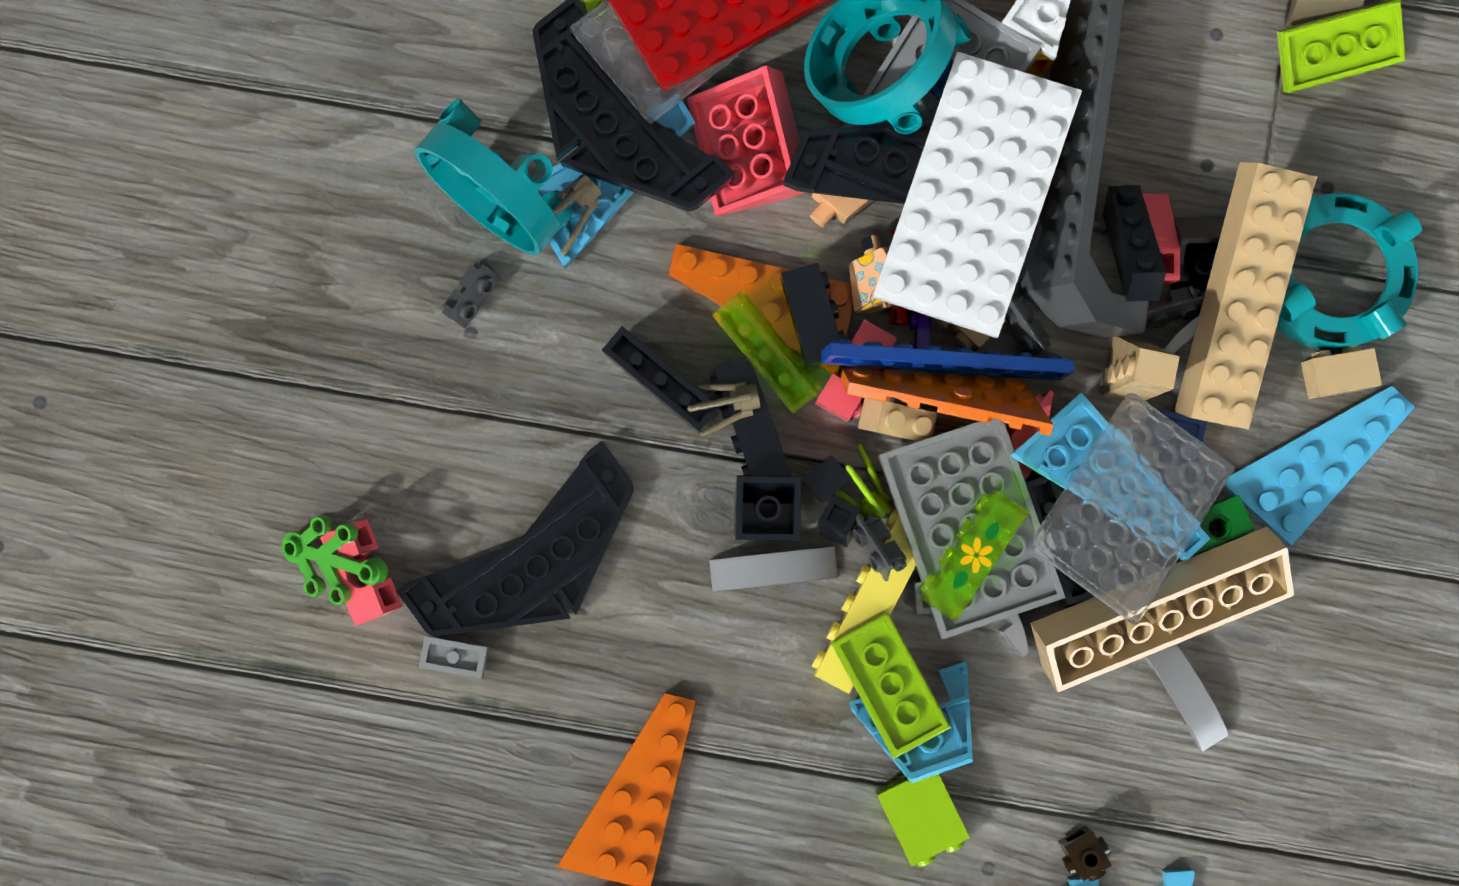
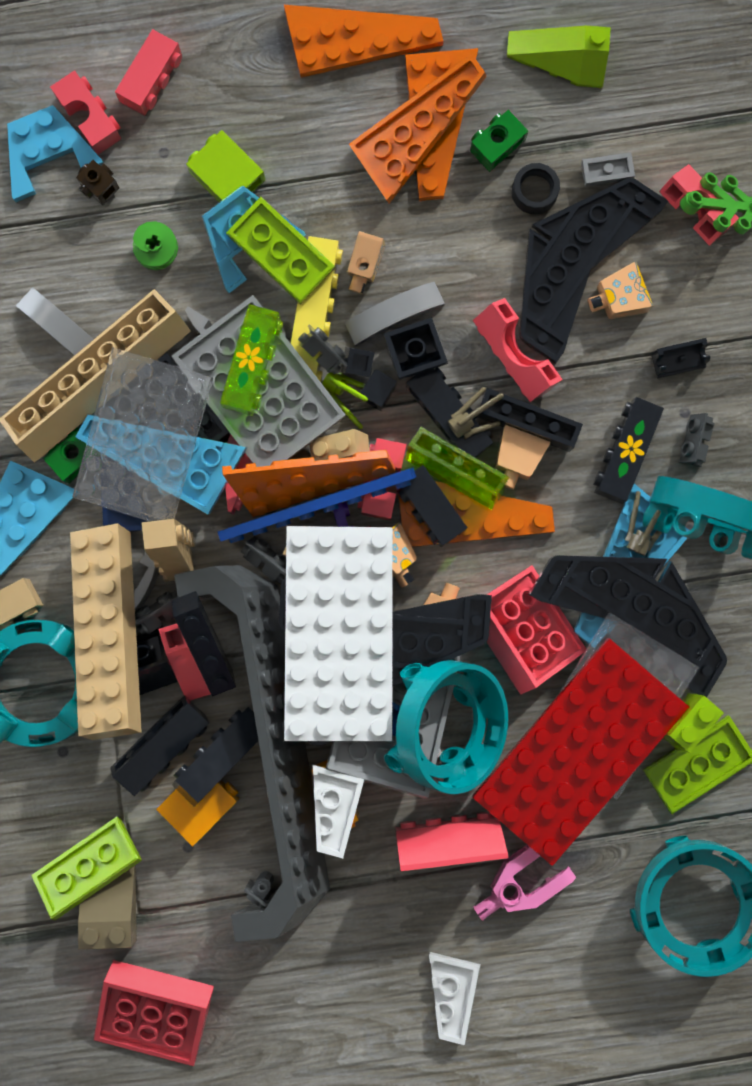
camera: 160 degrees right, 0 degrees up
none -> black brick [110,695,209,796]
none -> bright green piece [133,221,178,270]
none -> light orange brick [156,780,240,847]
none -> black brick [172,707,259,807]
none -> light nougat torso [347,231,385,294]
none -> orange wing [349,53,487,204]
none -> green brick [470,109,528,172]
none -> coral arch [473,298,563,402]
none -> light nougat torso [495,425,550,489]
none -> lime wedge [507,25,611,88]
none -> black tyre [511,163,560,214]
none -> light nougat torso [588,262,653,319]
none -> black brick [593,397,664,504]
none -> black hinge [651,338,710,379]

